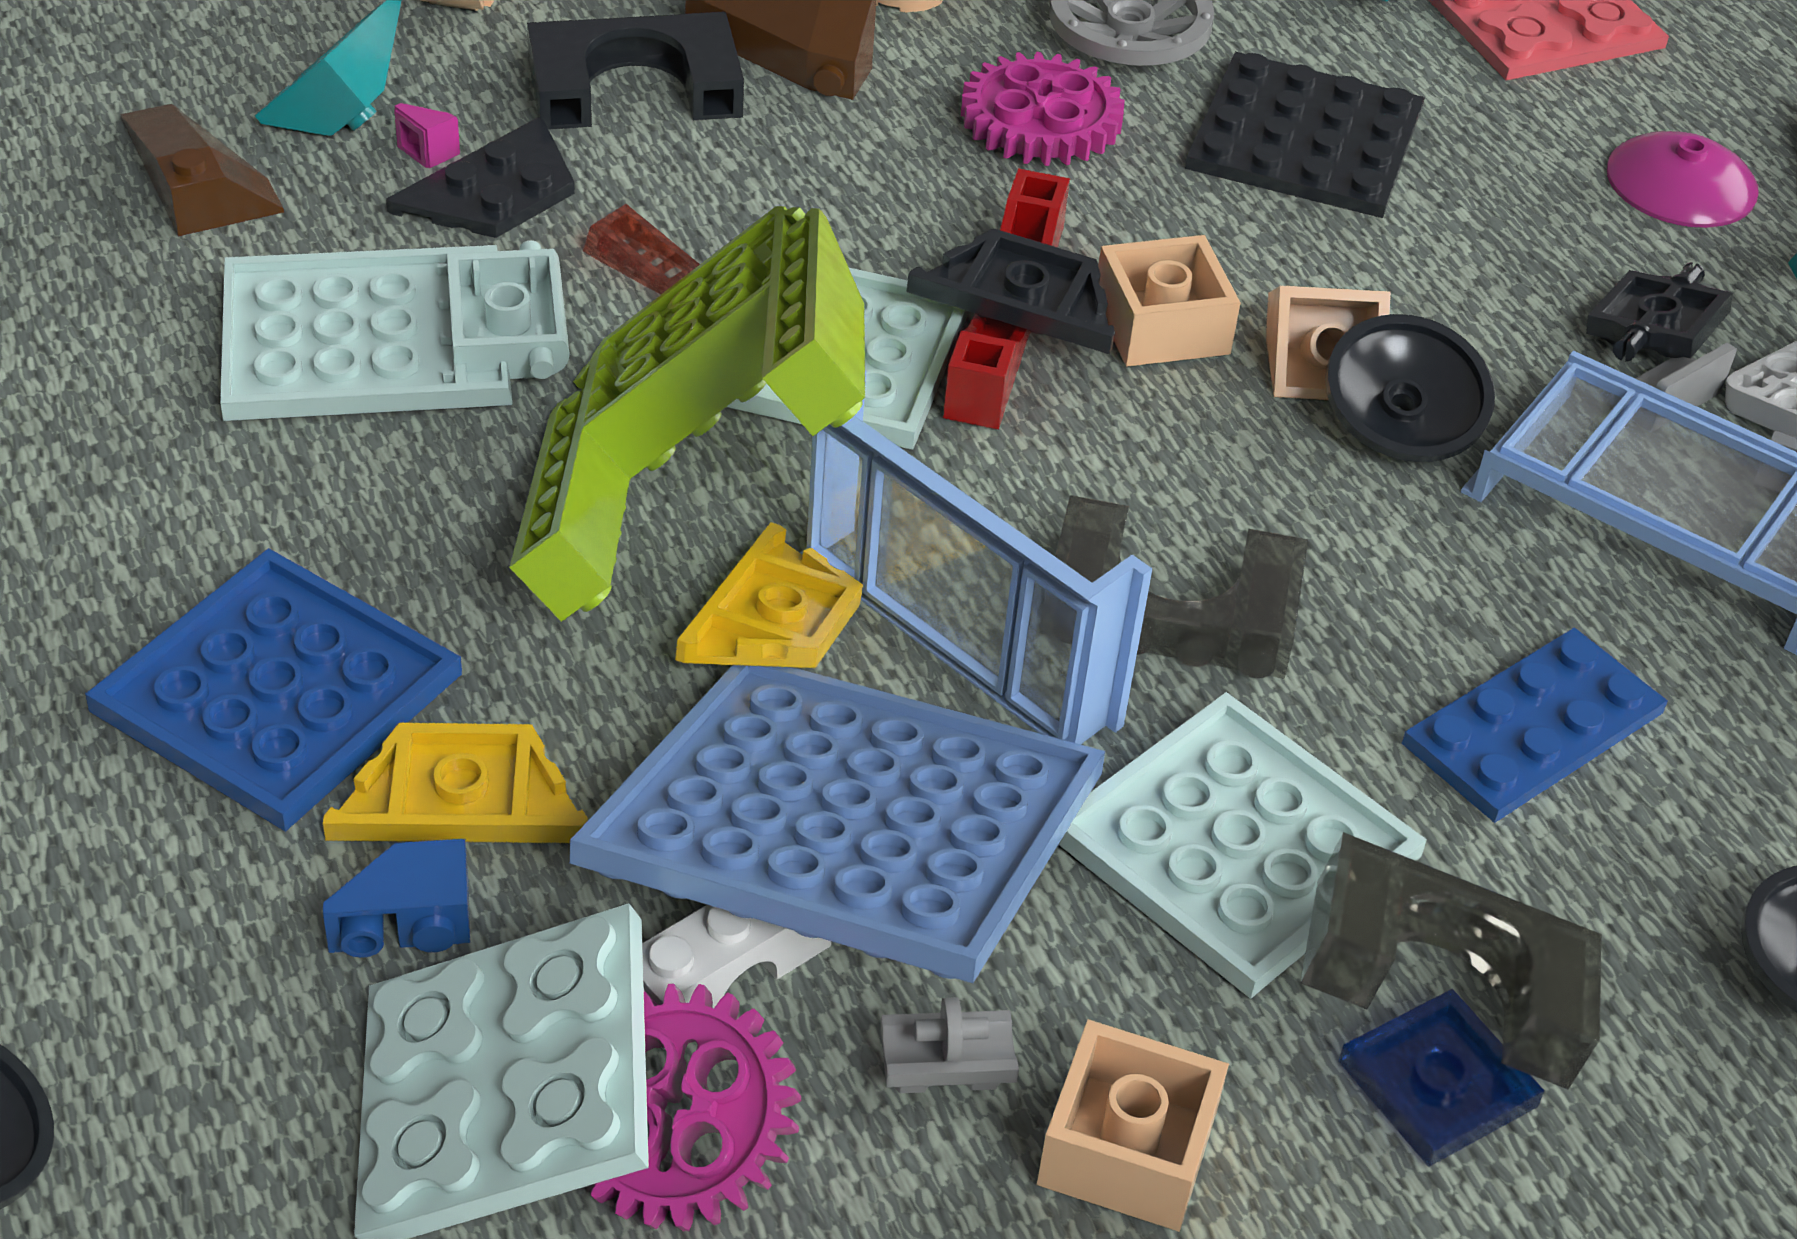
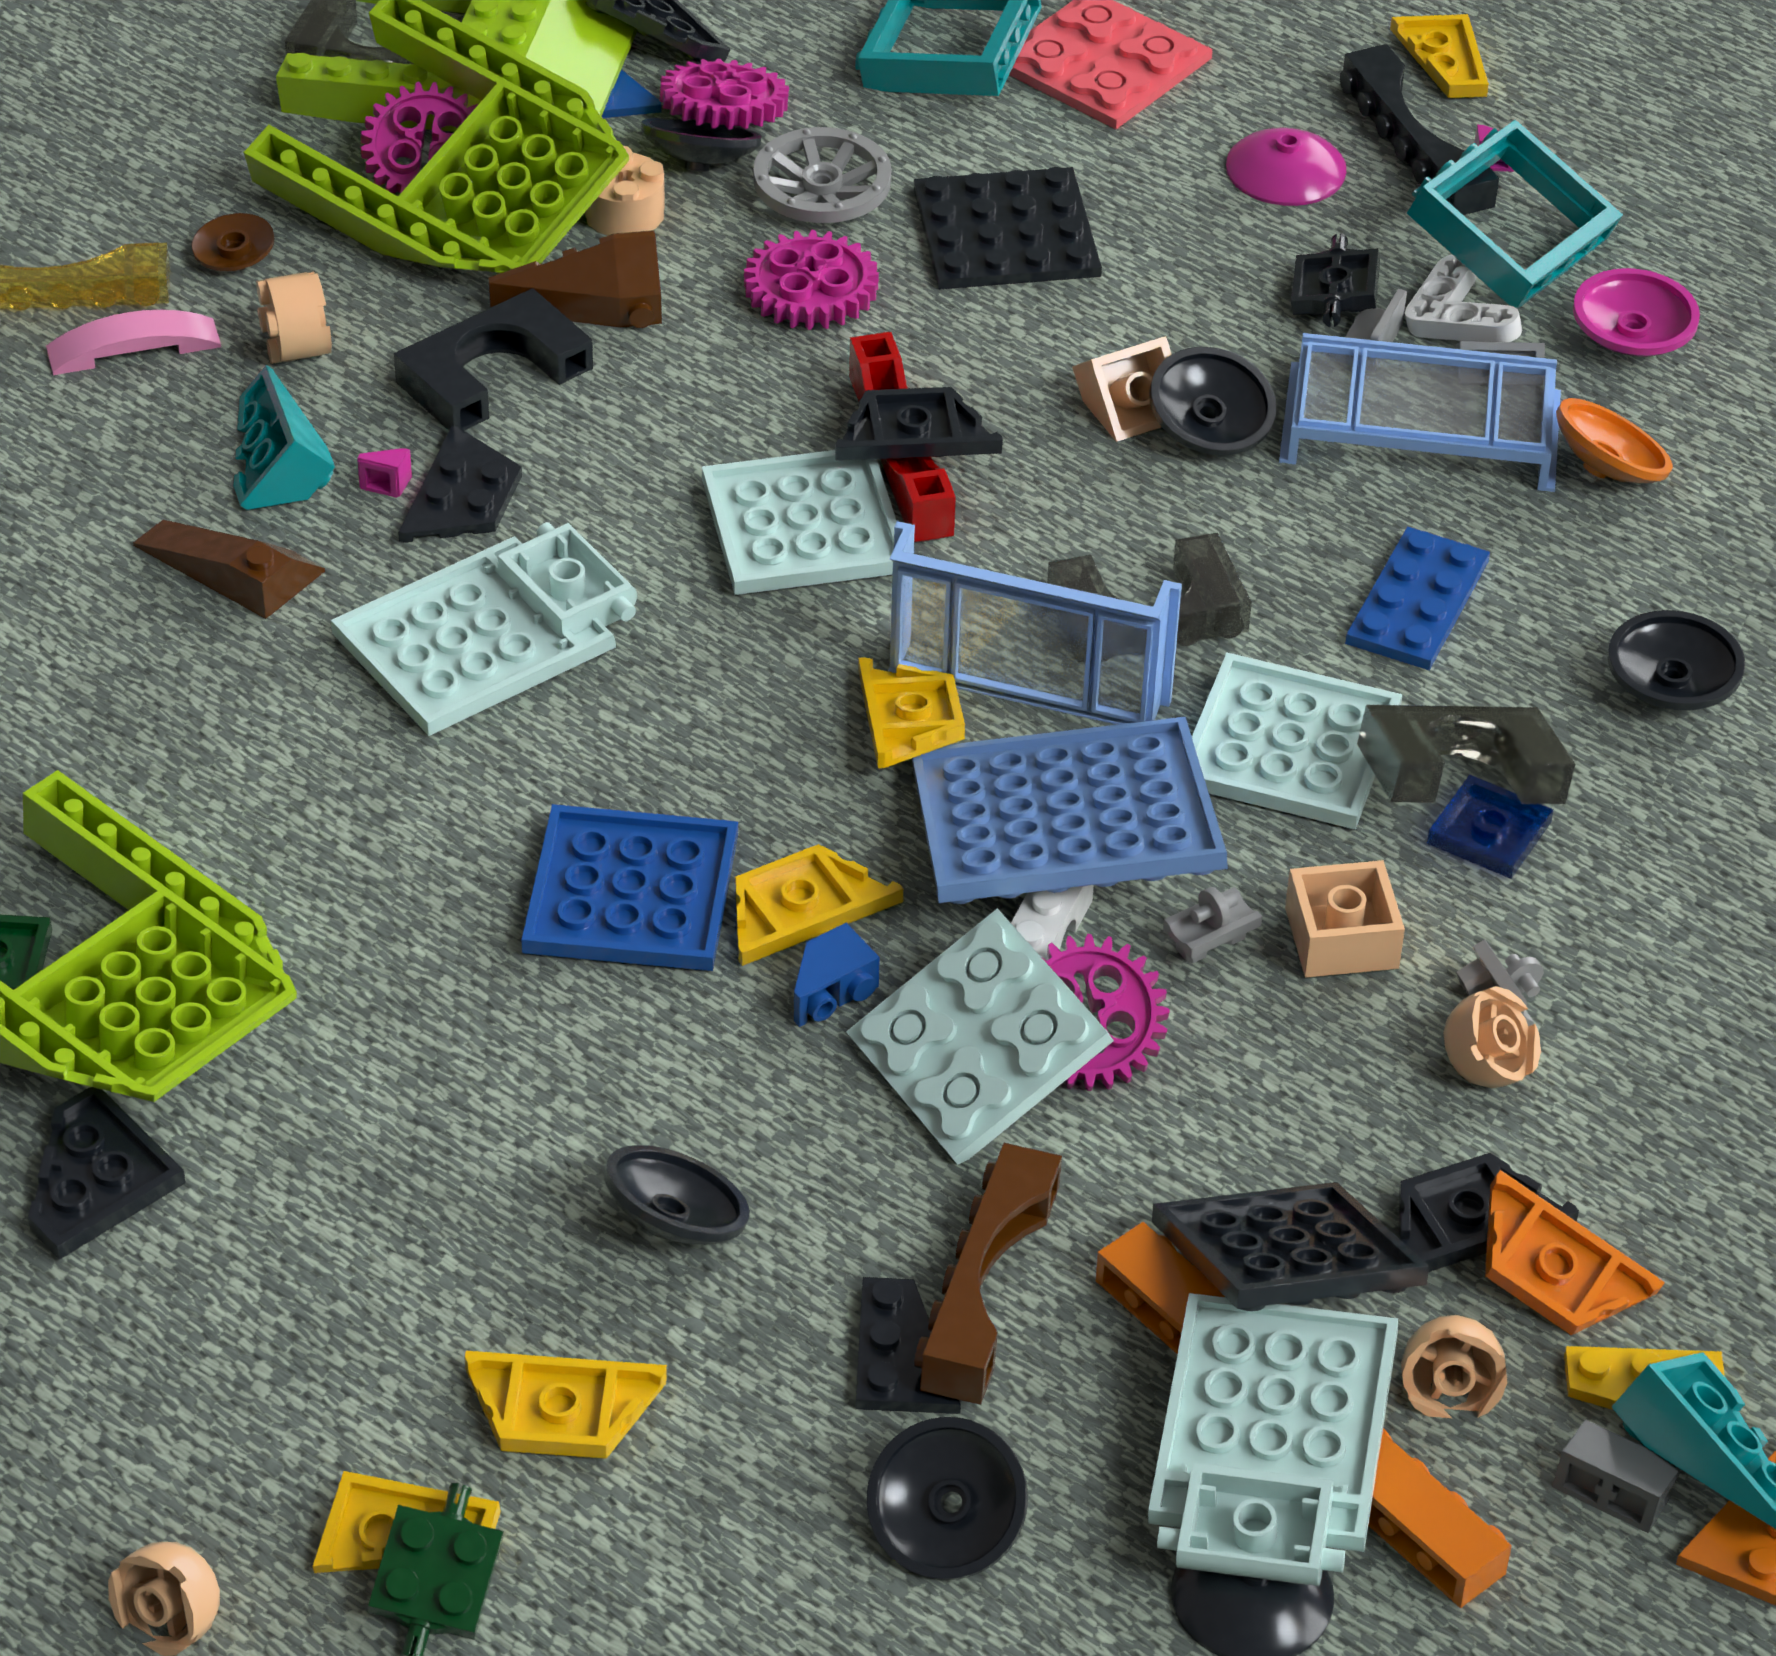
camera: 25 degrees left, 0 degrees up
lime wedge [509,206,865,622] -> none
clear red slope [583,204,700,295] -> none
light nougat brick [1098,235,1241,367] -> none

